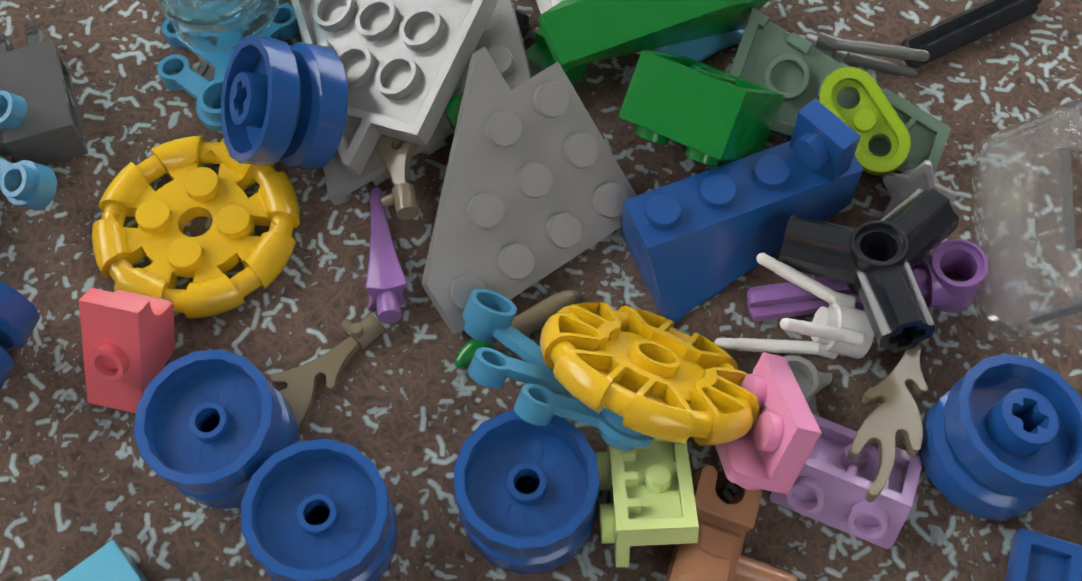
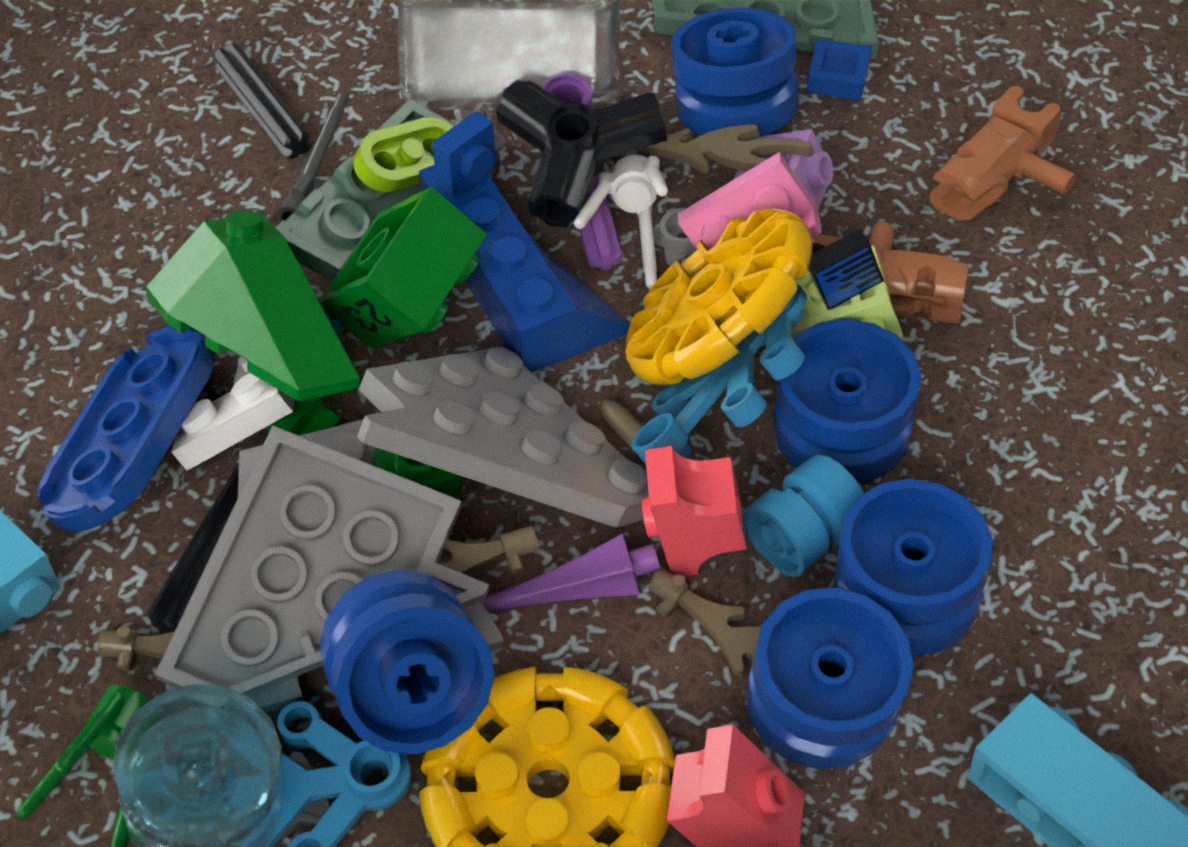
camera: 95 degrees left, 10 degrees down
none -> coral brick [642,446,746,576]
none -> dark azure wheel [743,454,864,578]
none -> black tile [808,229,884,310]

